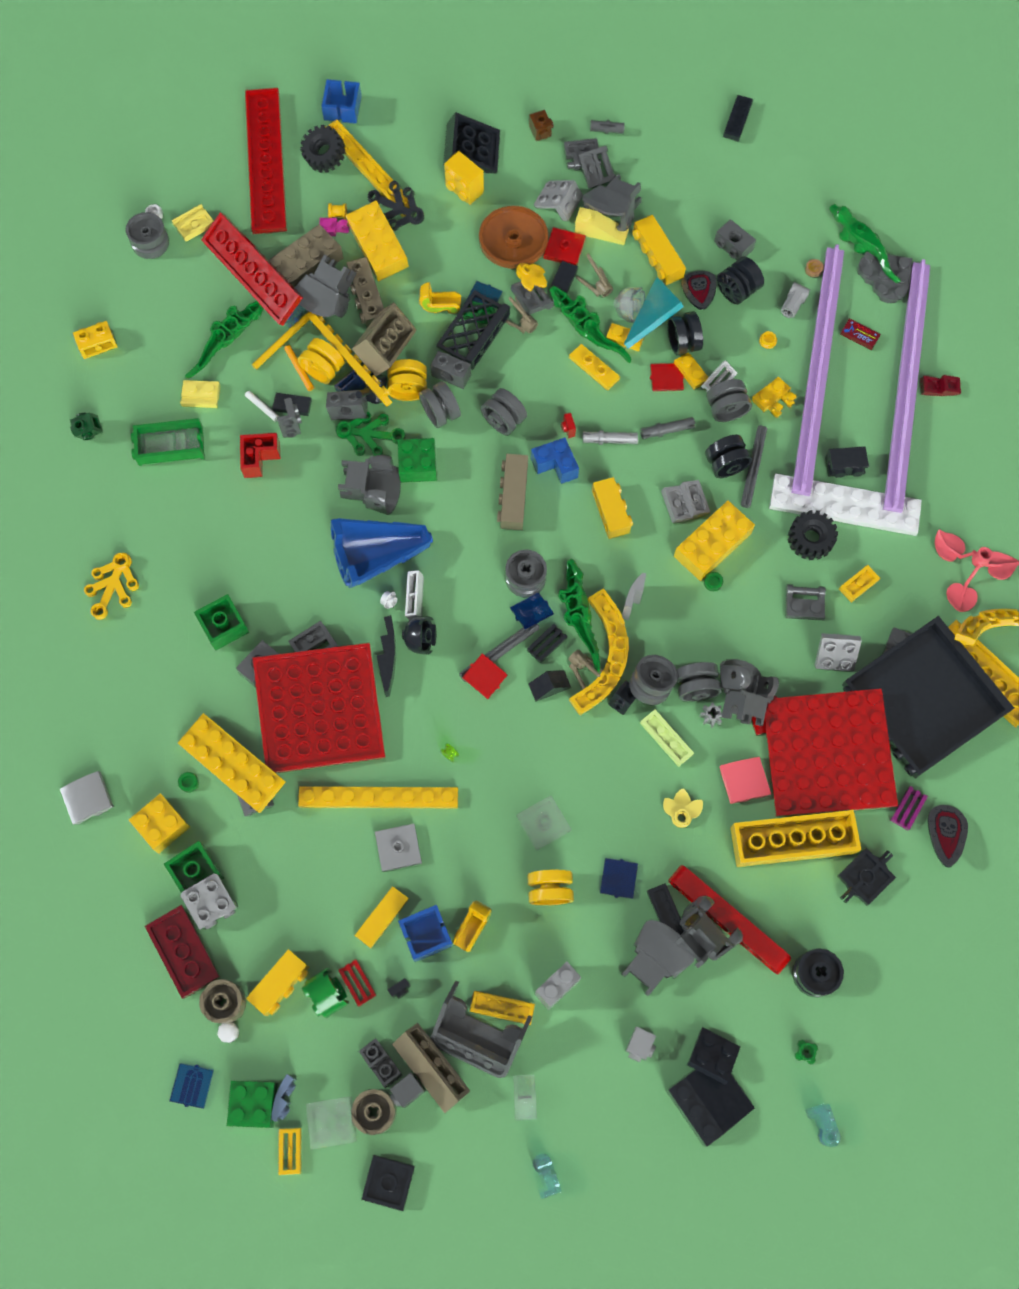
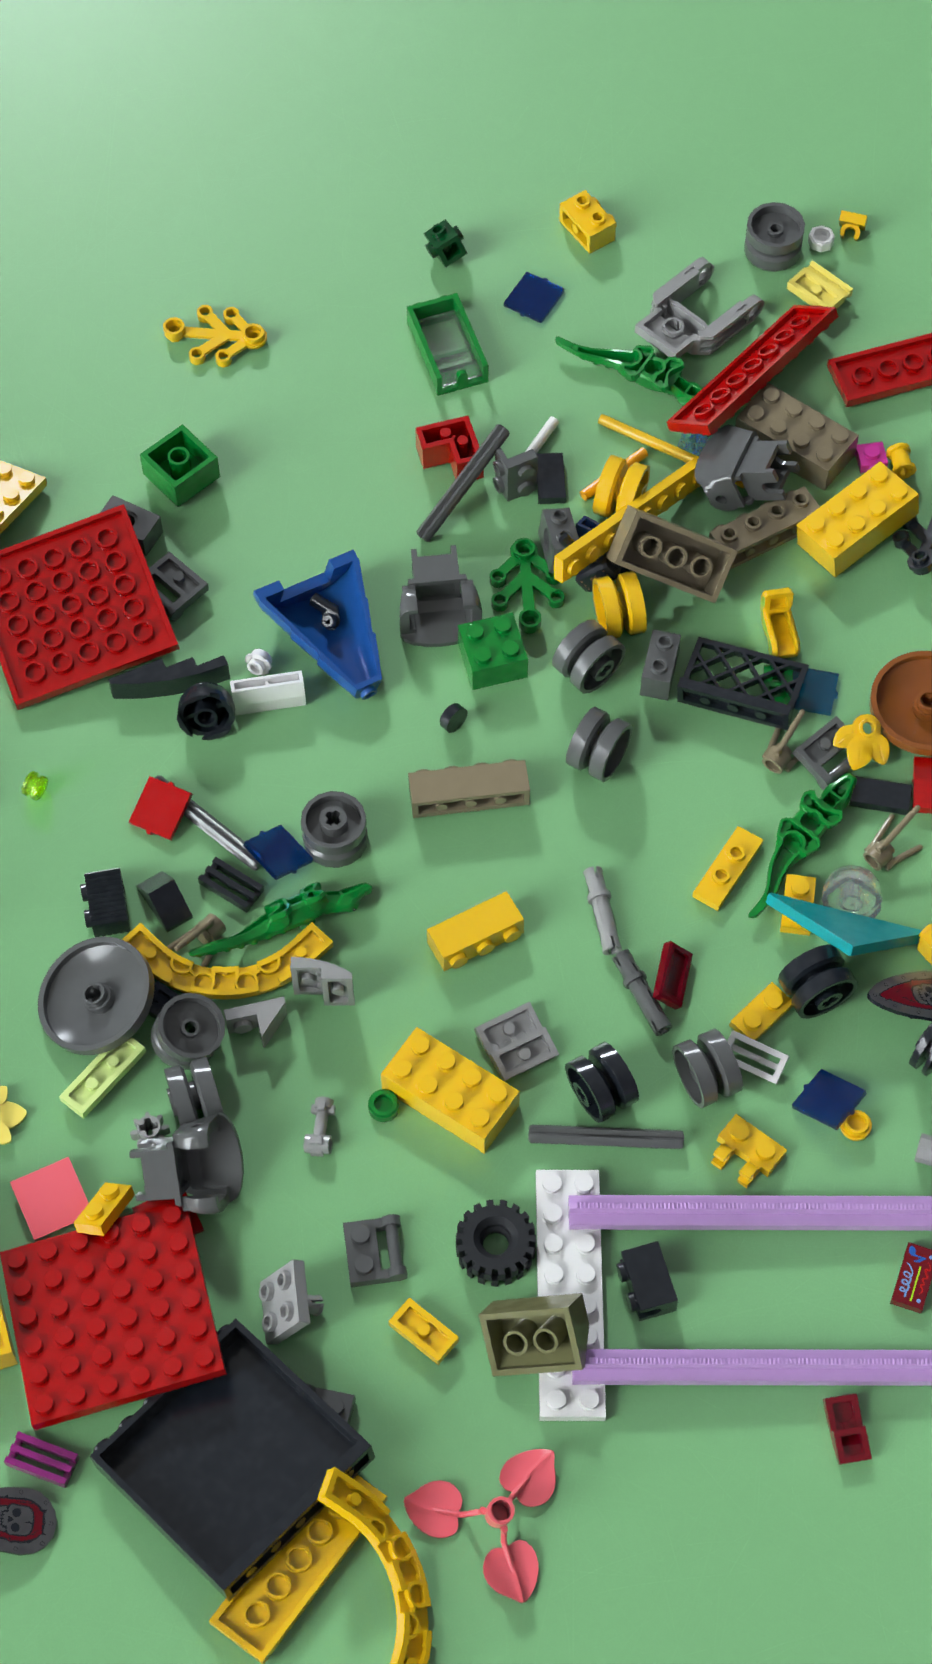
camera: 80 degrees right, 10 degrees down
light yellow plate [180,380,220,408] -> none
blue brick [531,437,579,484] -> none
red plate [561,413,576,439] -> none
red piece [650,363,684,391] -> none
none -> dark grey dish [38,937,154,1055]
none -> yellow plate [74,1182,135,1236]
none -> black brick [80,867,131,937]
none -> light grey slope [224,997,287,1048]
none -> light grey bar [304,1097,336,1157]
none -> black arm [309,593,341,630]
none -> dark grey axle [416,424,510,542]
none -> black tile [440,703,467,733]
none -> olive slope [479,1293,589,1377]
none -> clear blue piece [504,272,565,323]
none -> light grey plate [635,257,764,358]
none -> dark red tile [653,941,693,1010]
none -> clear blue piece [792,1069,866,1130]
none -> yellow tile [839,210,867,241]

